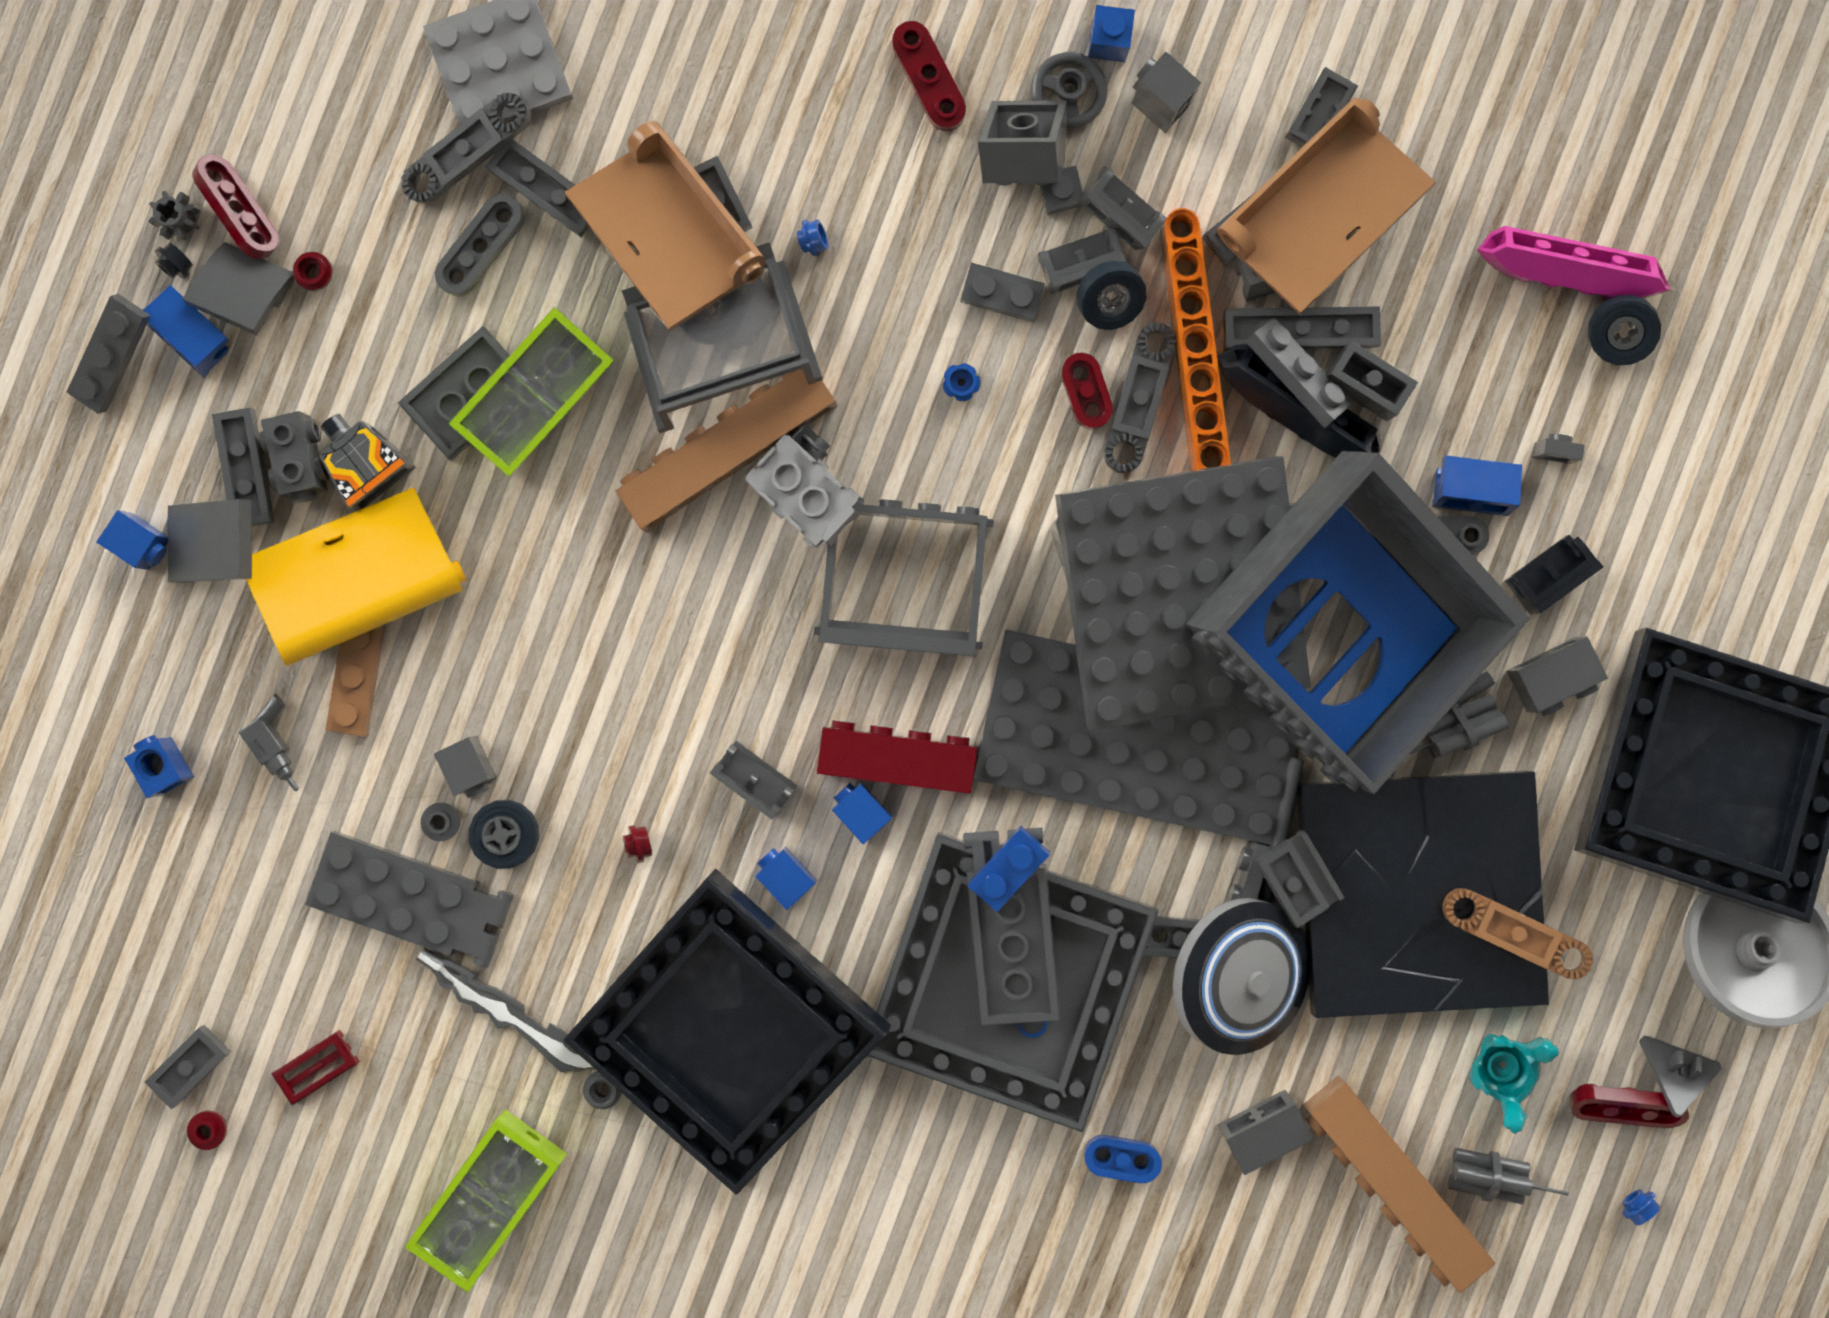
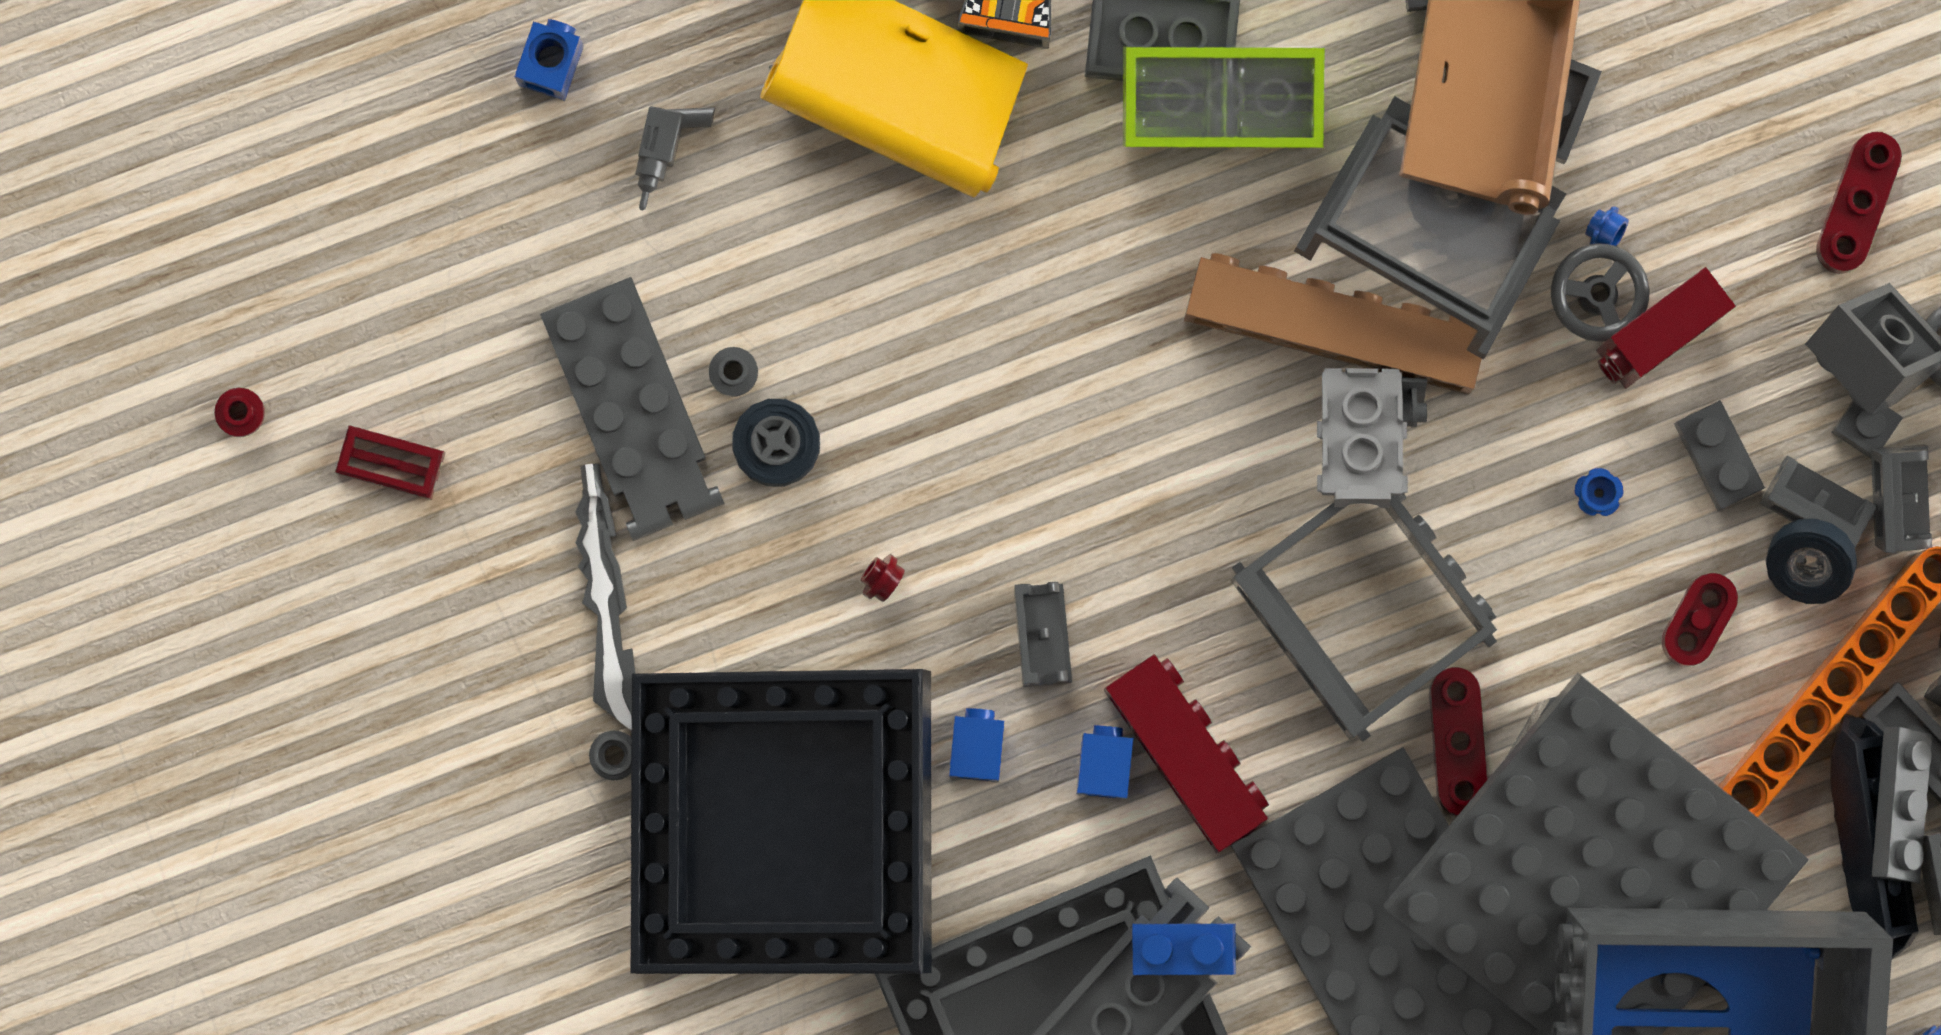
camera: 45 degrees right, 5 degrees down
dark grey plate [145,1025,231,1109] -> none
medium nougat plate [325,624,386,737] -> none
clear brick [404,1109,568,1293] -> none
dark grey brick [434,736,496,798] -> none
dark grey plate [1104,322,1176,473] -> none
none -> dark red plate [1429,667,1487,816]
none -> dark grey piece [1551,243,1650,342]
none -> dark red window [1596,267,1736,389]

